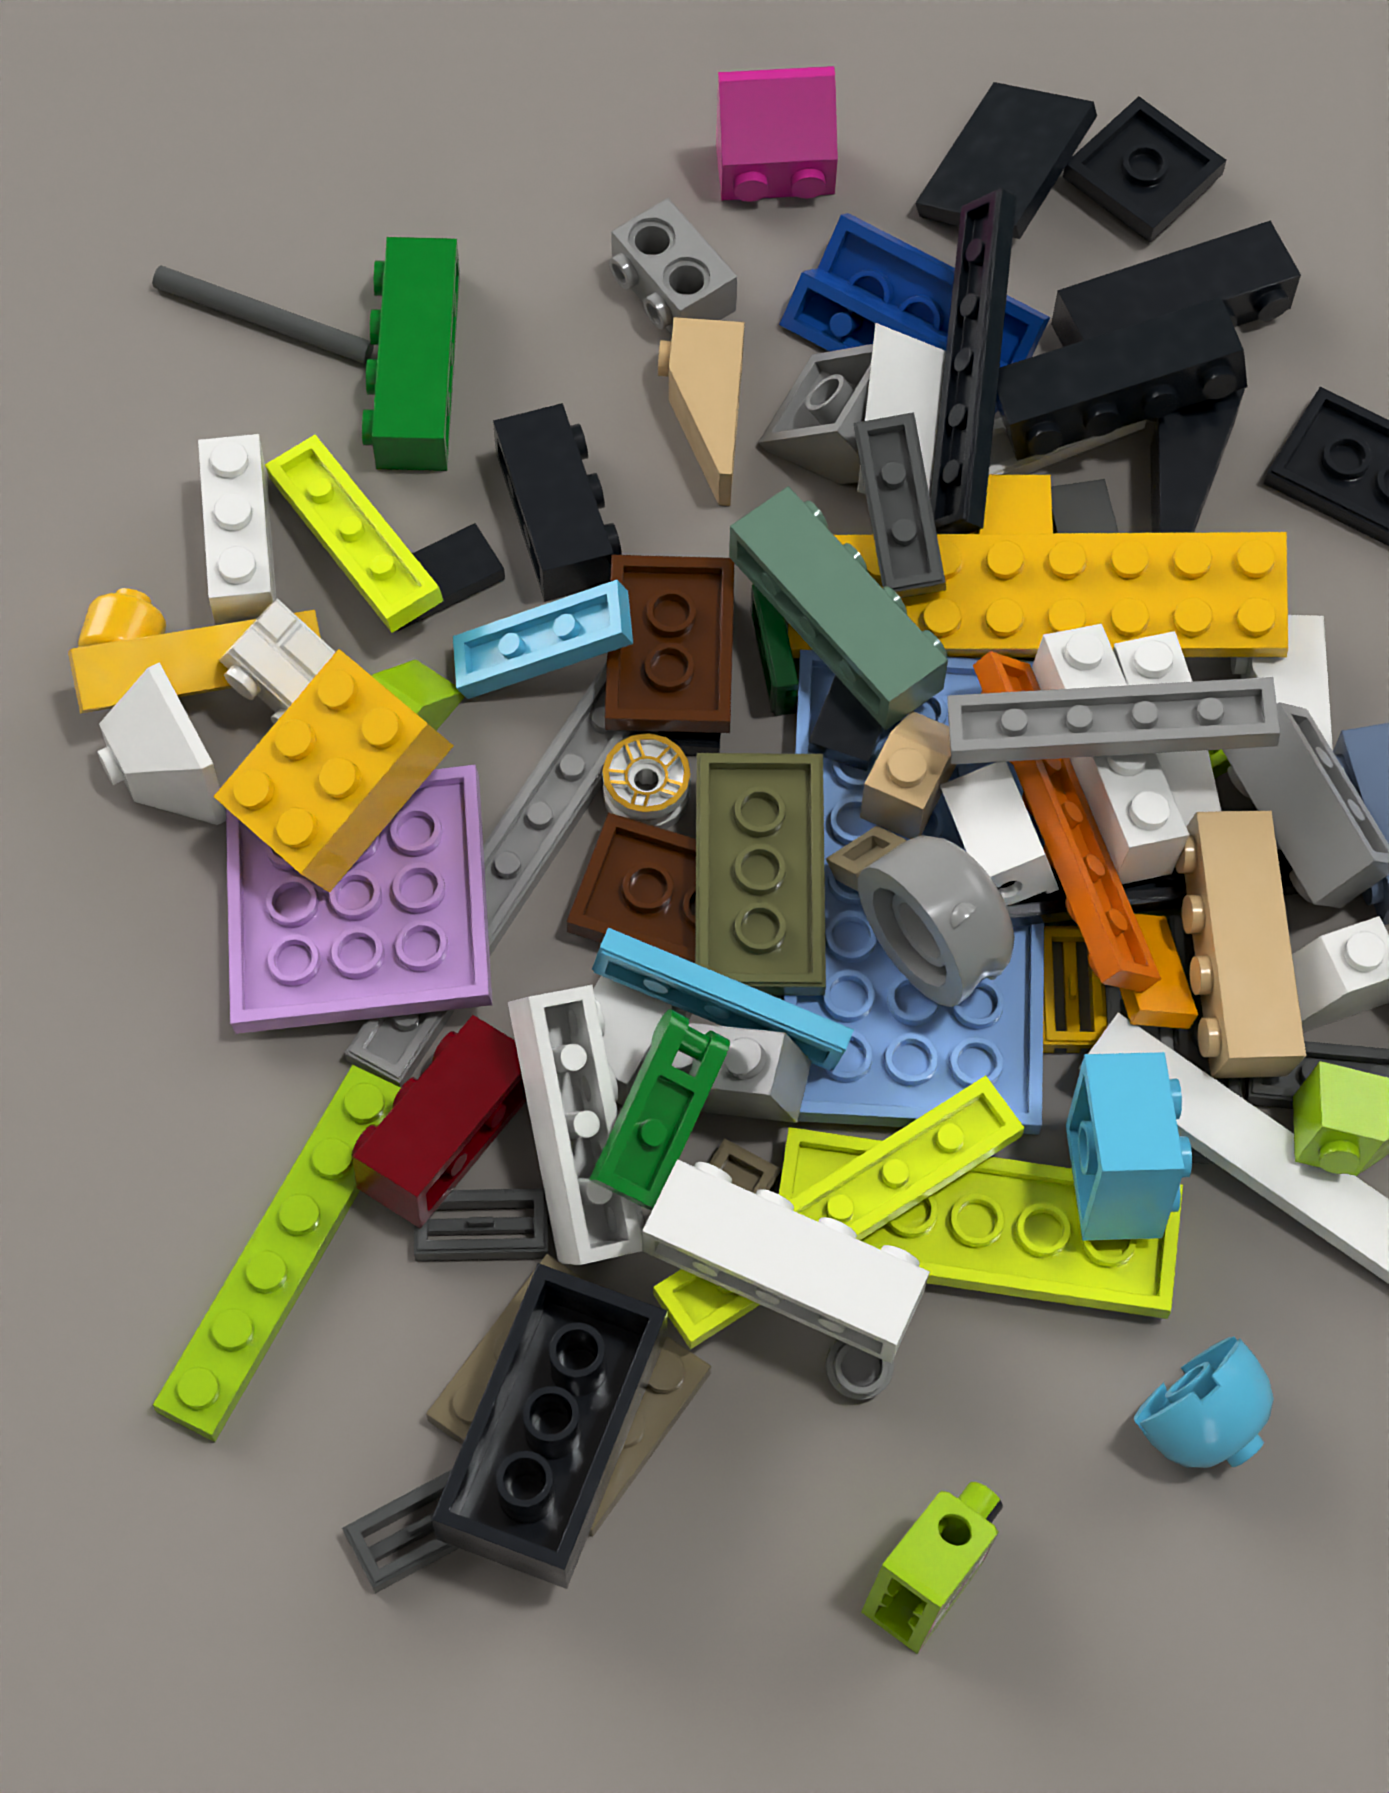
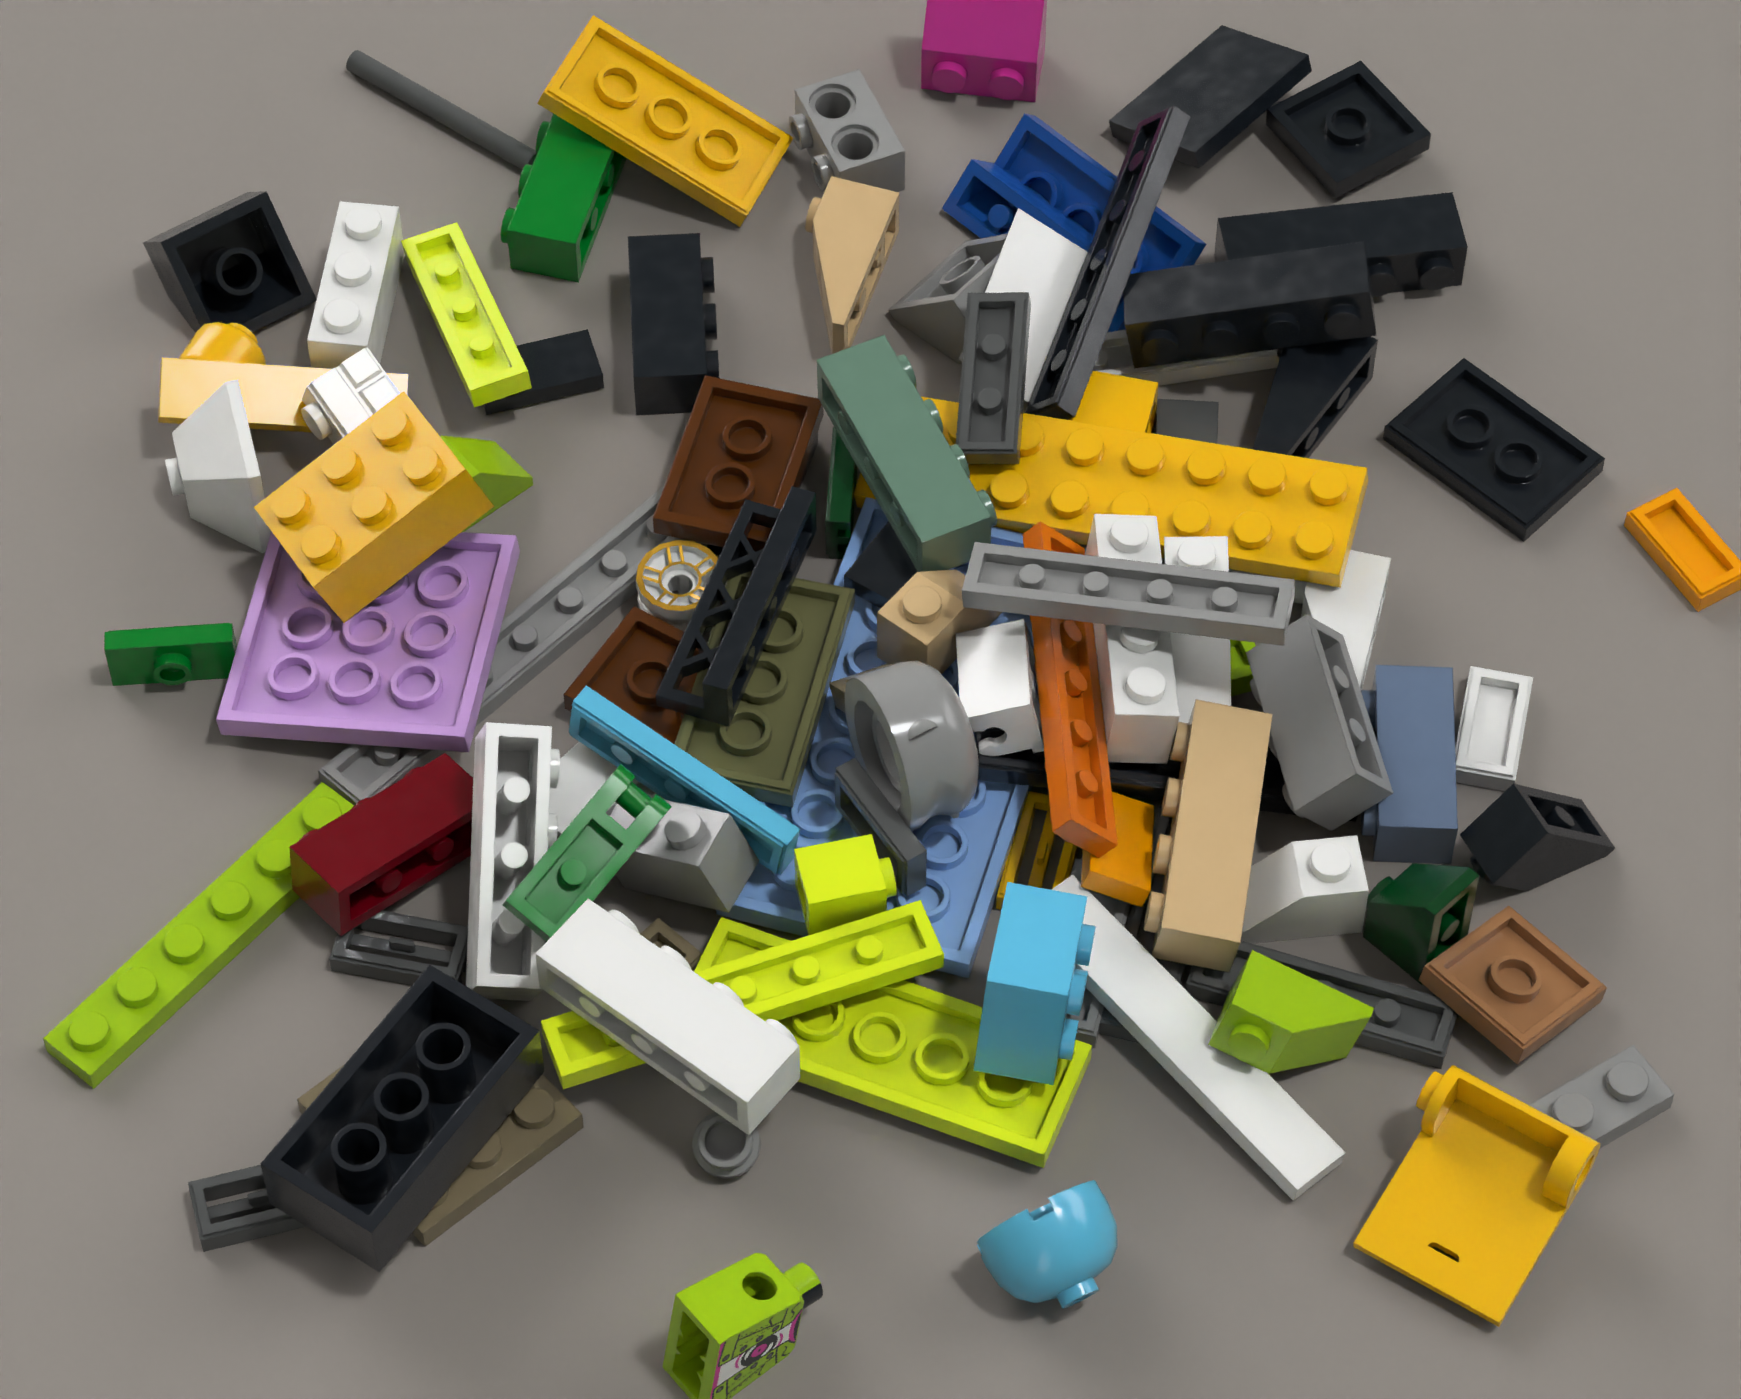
camera: 15 degrees right, 10 degrees down
medium azure plate [453,580,633,699] -> none
none -> green plate [104,623,237,686]
none -> black slope [143,191,317,333]
none -> yellow tile [537,15,793,227]
none -> black fence [656,486,817,727]
none -> neon yellow brick [794,834,897,936]
none -> dark grey tile [835,758,927,896]

